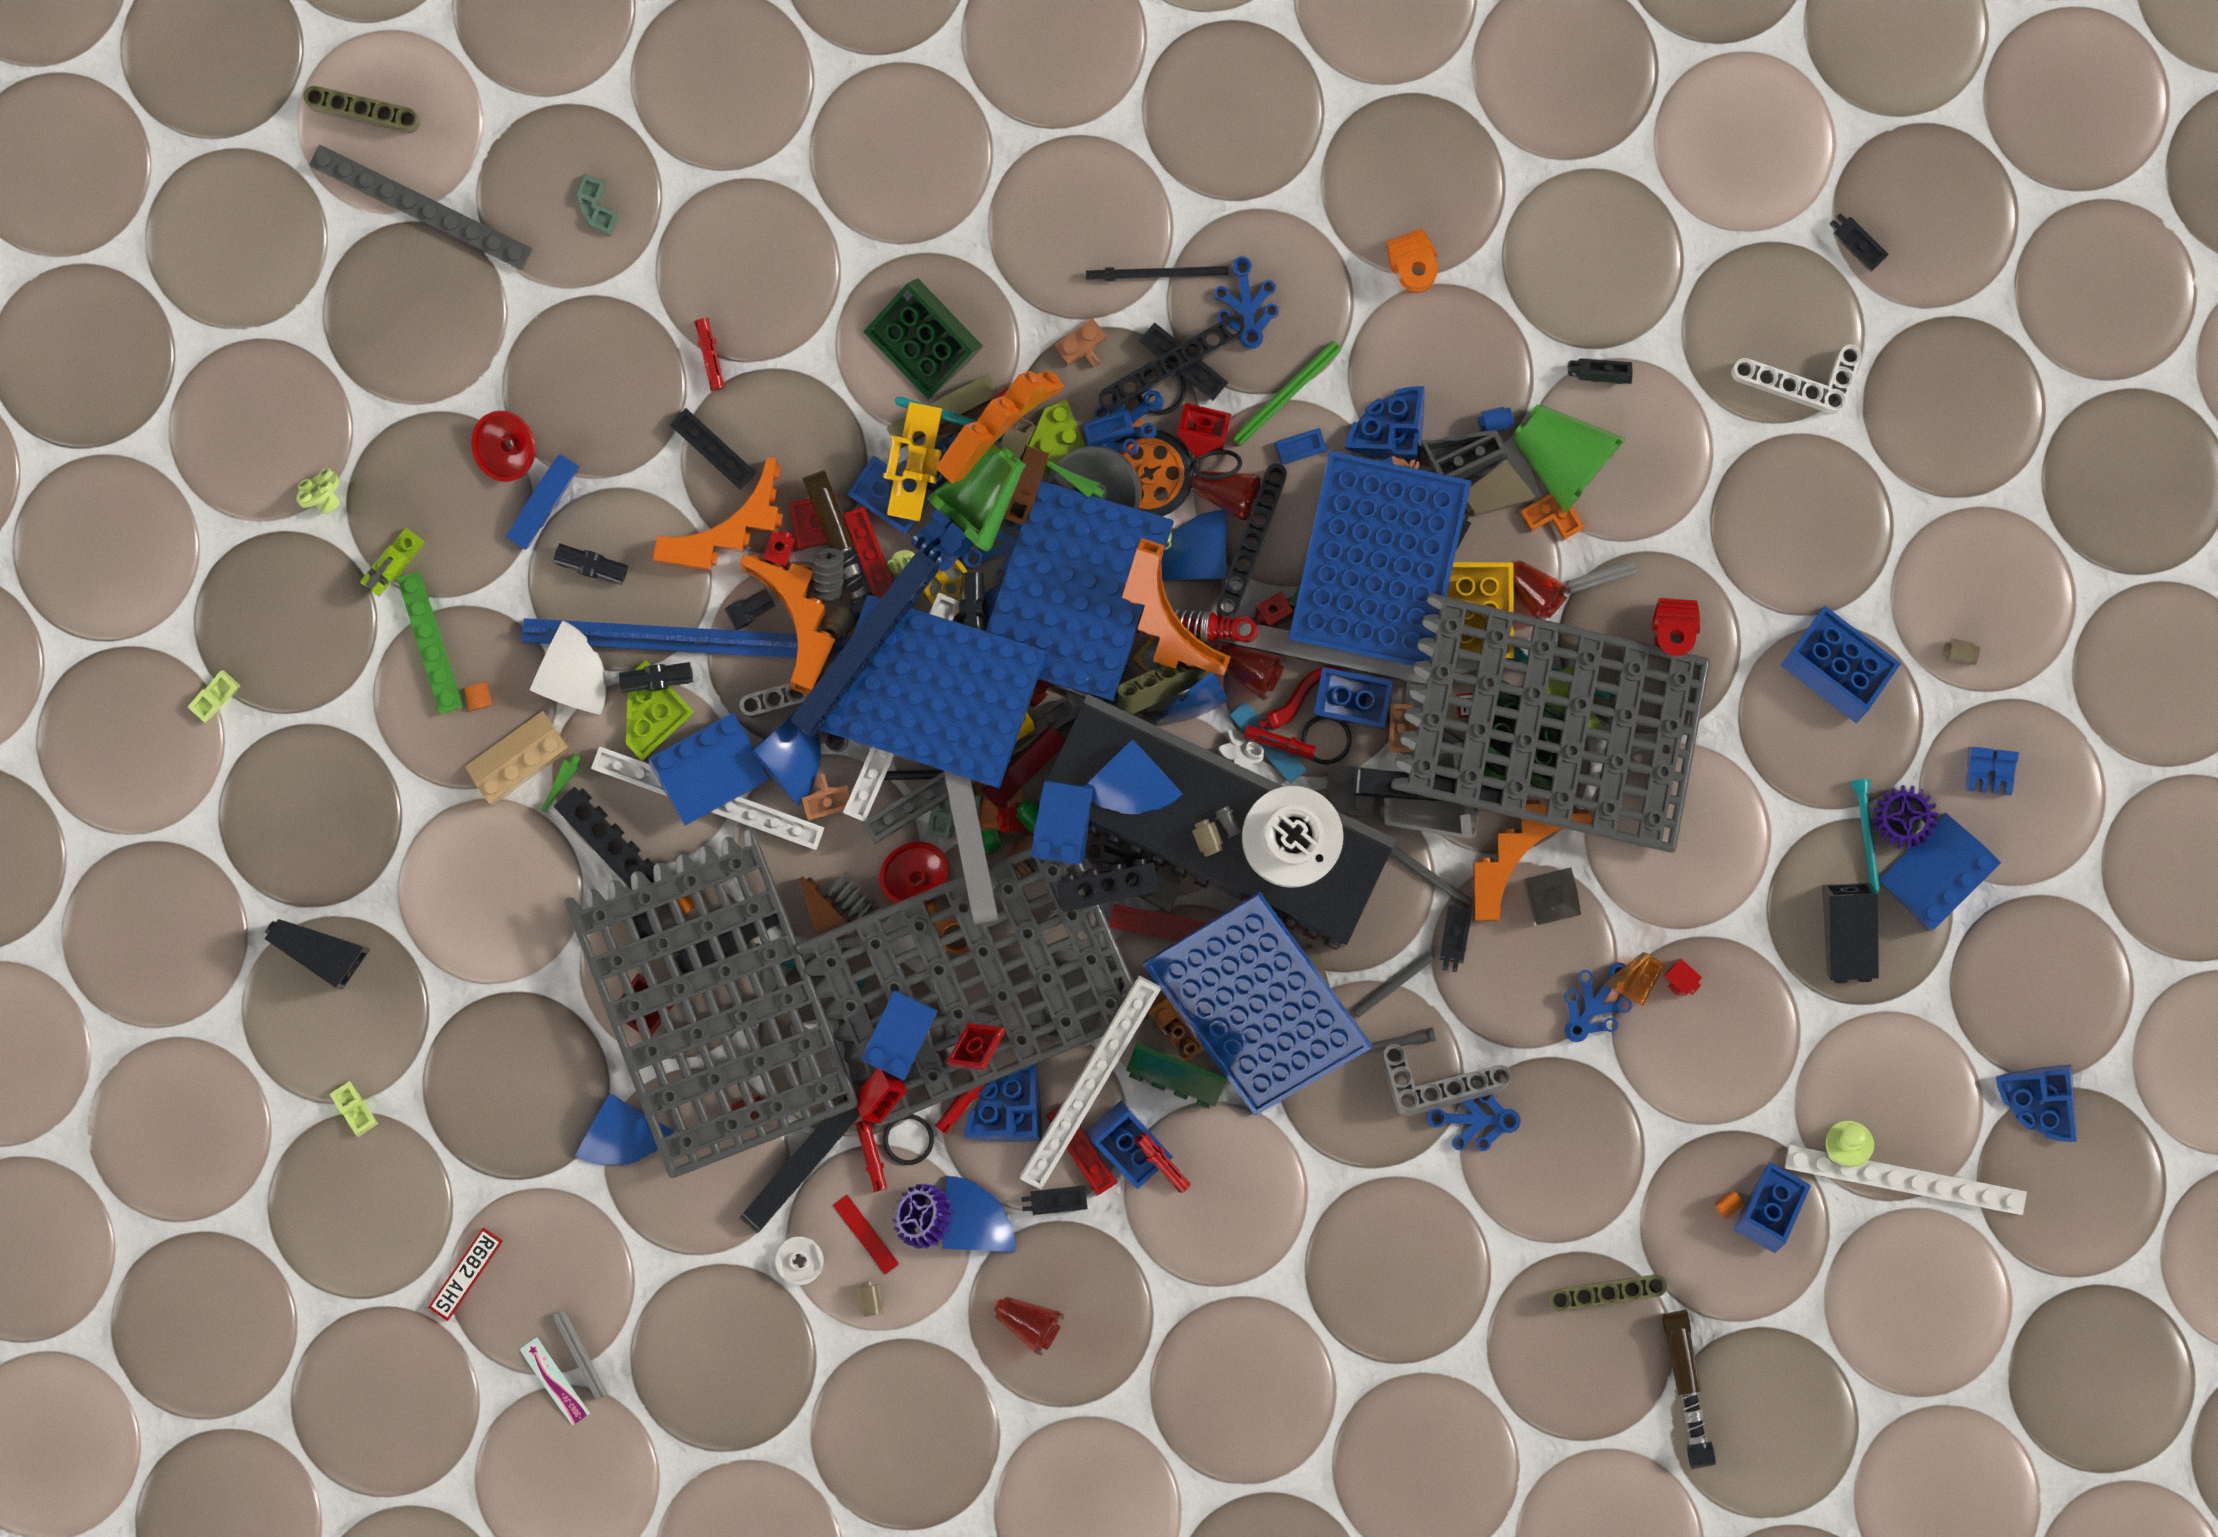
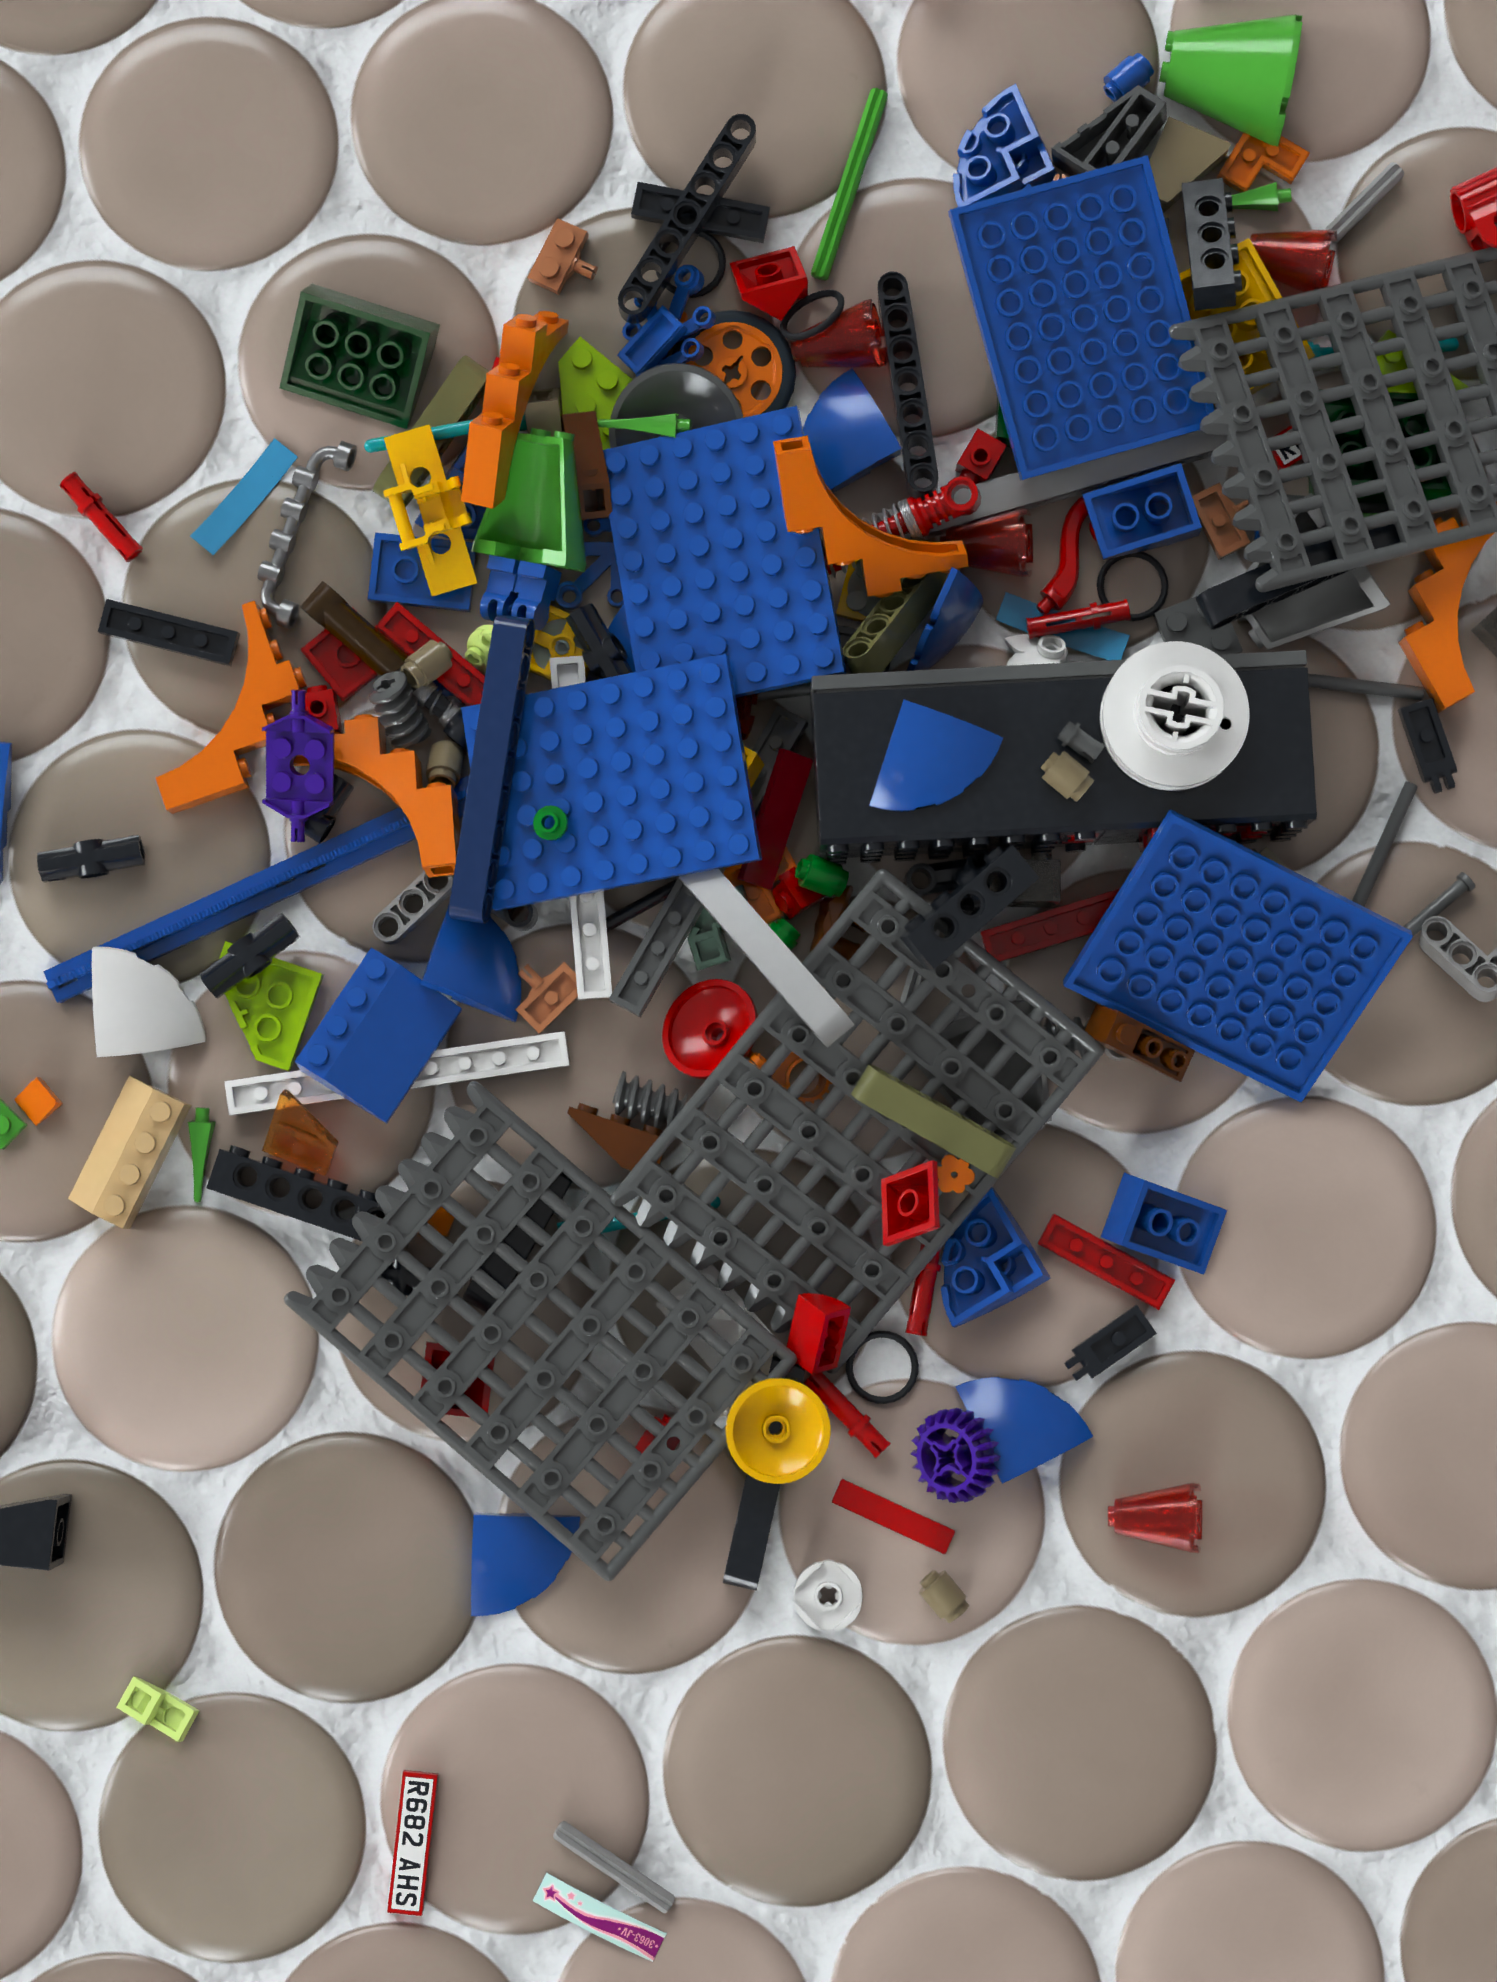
camera: 25 degrees left, 0 degrees up
blue slope [861,990,938,1080] -> none
white plate [1020,976,1161,1190] -> none
blue slope [1031,780,1093,865] -> none
black bar [1086,266,1229,282] -> none
dark green slope [1126,1043,1227,1109] -> none
red pin [1134,1132,1191,1193] -> none
blue plant [1214,256,1279,349] -> none
blue tile [1274,428,1327,465] -> none
none -> dark azure sticker [190,438,298,555]
none -> flat silver bar [257,441,357,629]
none -> dark purple plate [262,689,334,842]
none -> clear orange wing [262,1089,339,1176]
none -> dark tan brick [401,640,453,689]
none -> green plate [533,805,568,841]
none -> yellow dish [725,1378,831,1484]
none -> olive beam [851,1064,1016,1178]
none -> orange plant [938,1154,975,1193]
none -> black brick [1182,178,1242,311]
none -> bright green piece [1231,182,1292,211]

